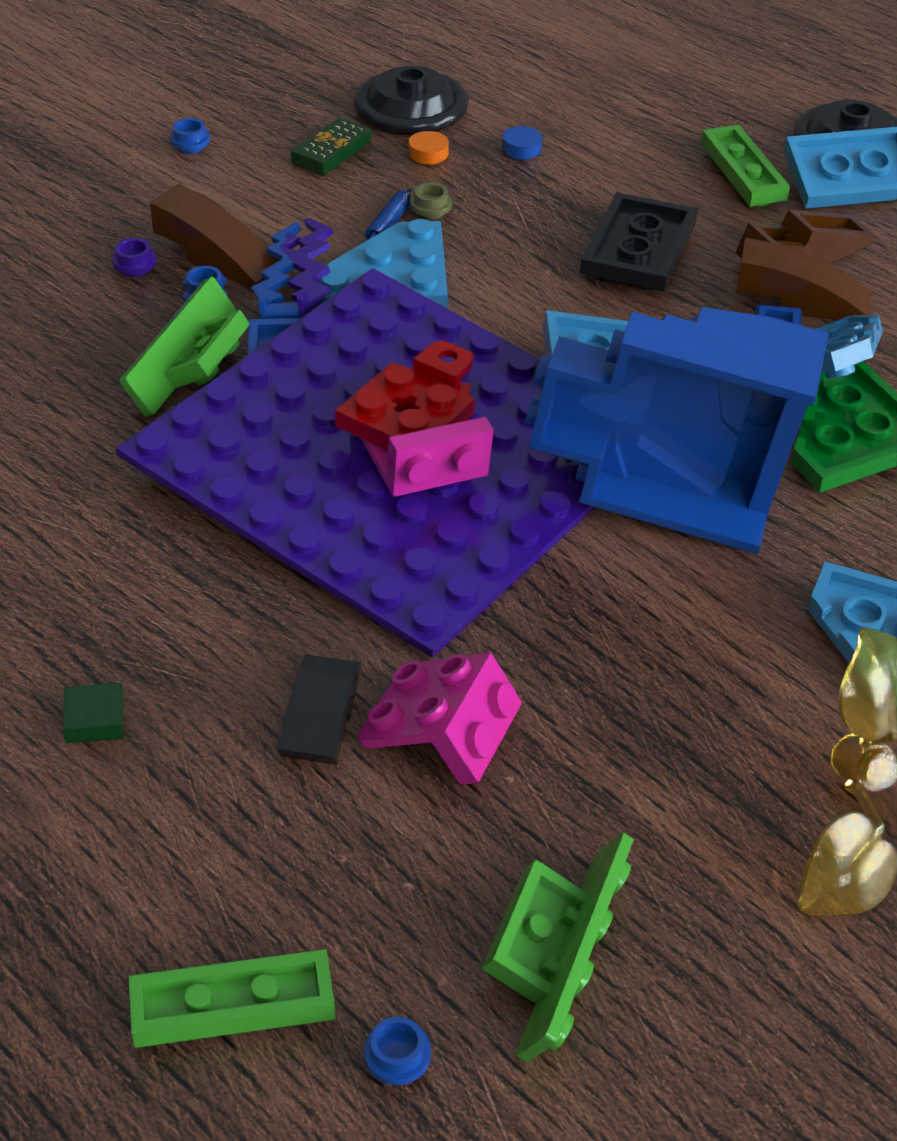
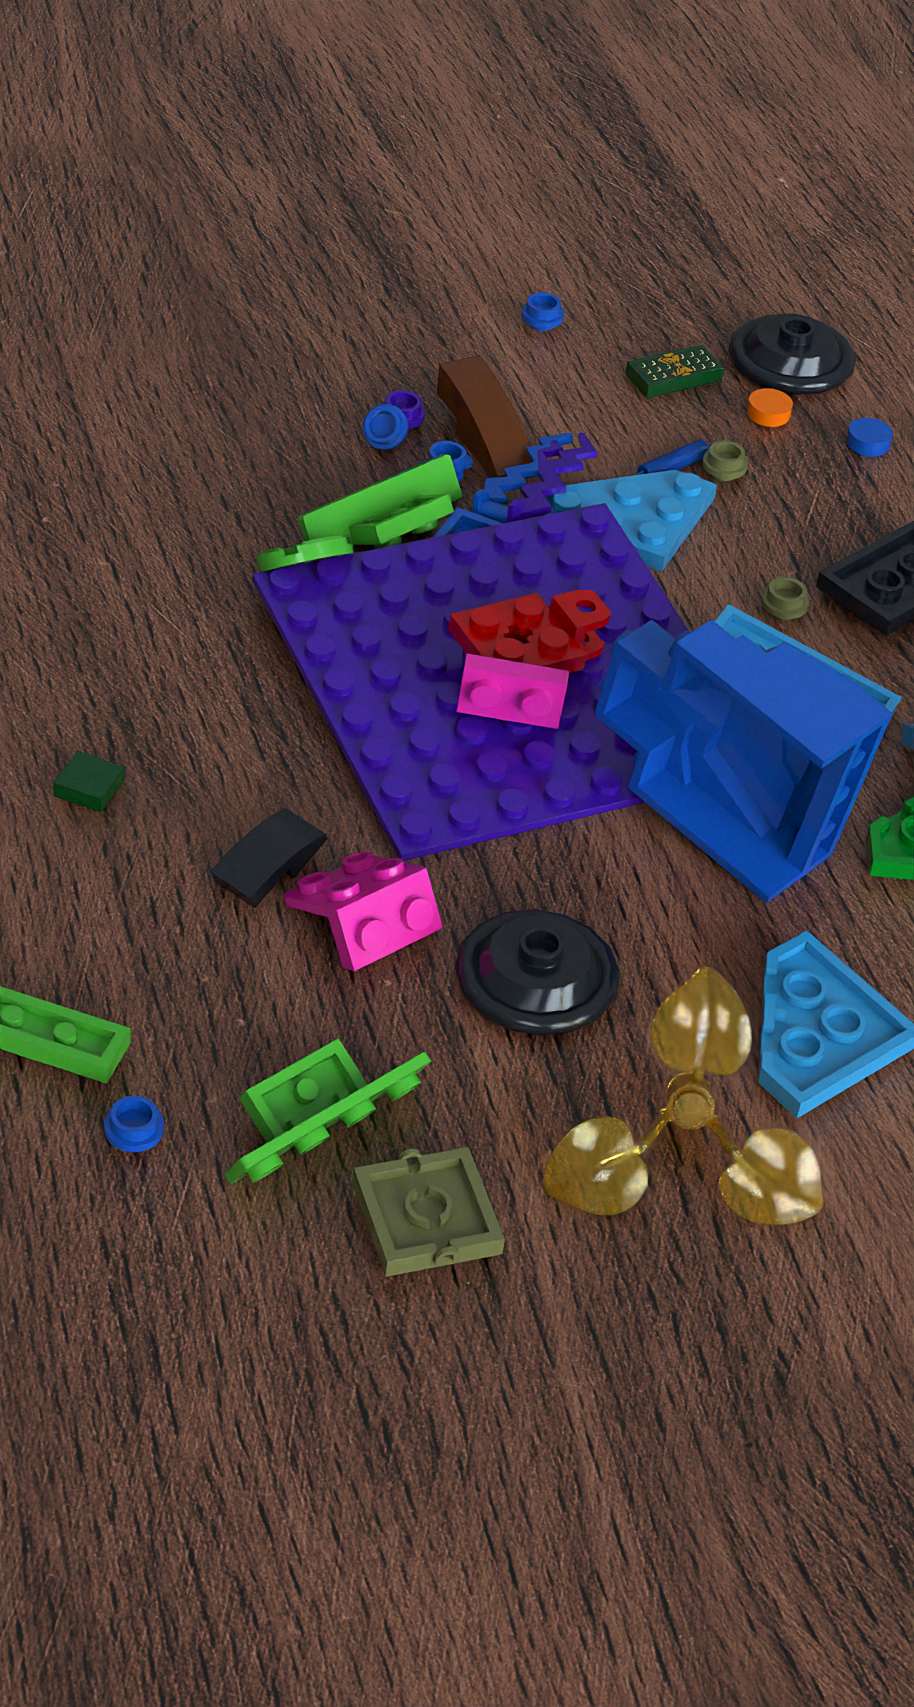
camera: 25 degrees right, 0 degrees up
none -> bright green tile [256,535,354,572]
none -> olive plate [352,1147,505,1277]
none -> blue plate [363,404,409,450]
none -> black piece [455,909,620,1036]
none -> olive plate [761,577,810,620]

